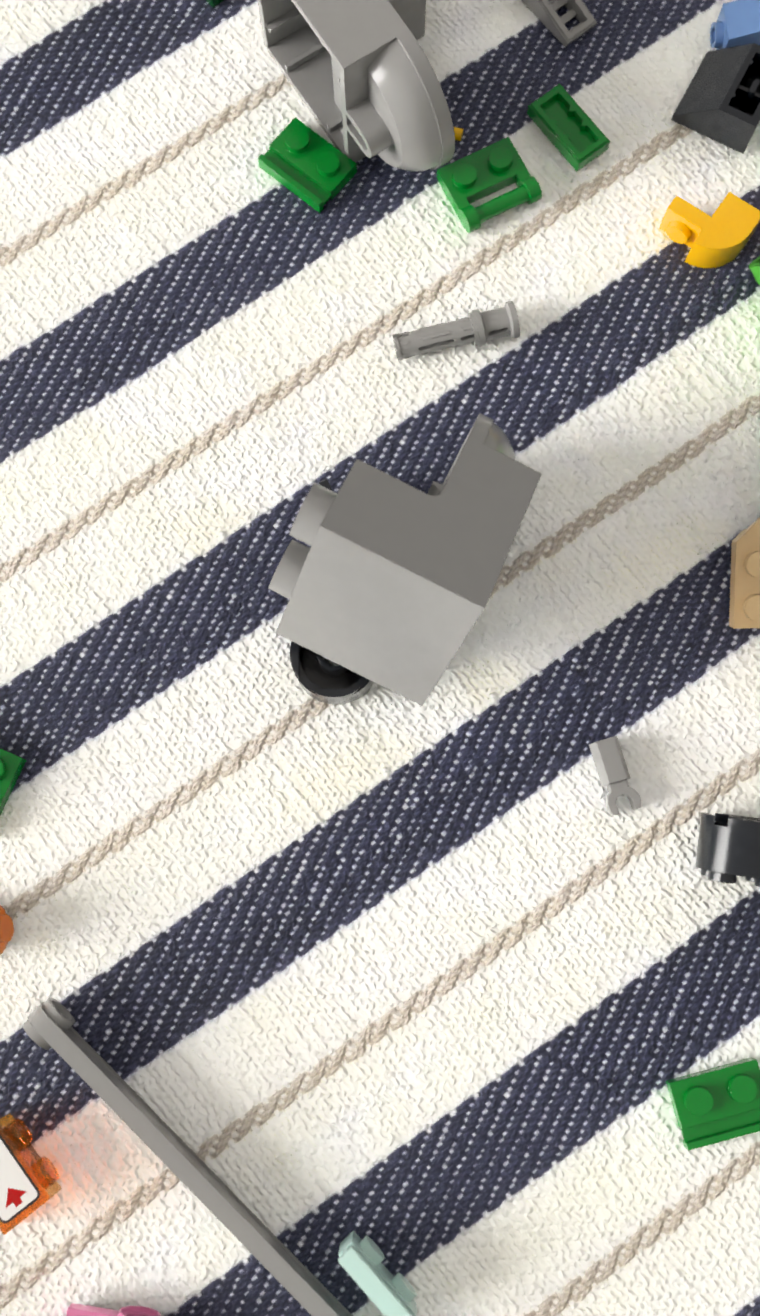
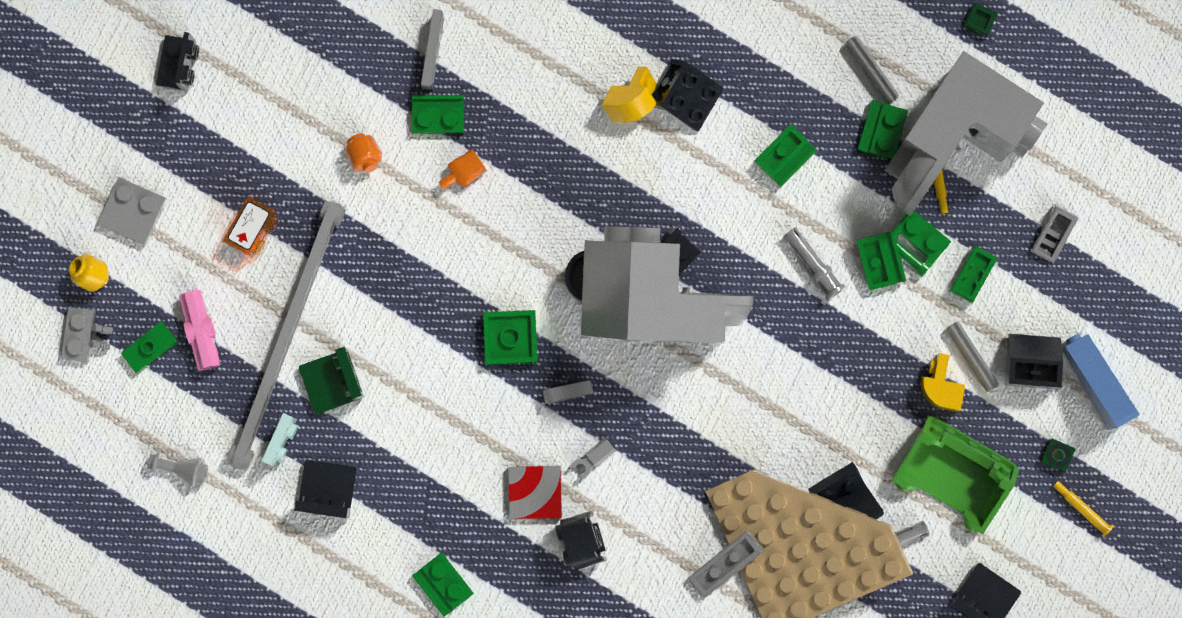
camera: 70 degrees right, 5 degrees up
none -> black bracket [294,460,357,519]
none -> dark green bracket [299,346,365,415]
none -> orange piece [438,149,487,190]
none -> green plate [483,310,538,365]
none -> tile [508,466,562,519]
none -> light grey beam [542,381,594,404]
none -> yellow brick [602,66,657,123]
none -> black bracket [652,59,723,132]
none -> green plate [754,124,817,188]
none -> light grey axle [845,36,899,104]
none -> green plate [856,230,906,291]
none -> light grey axle [947,321,999,392]

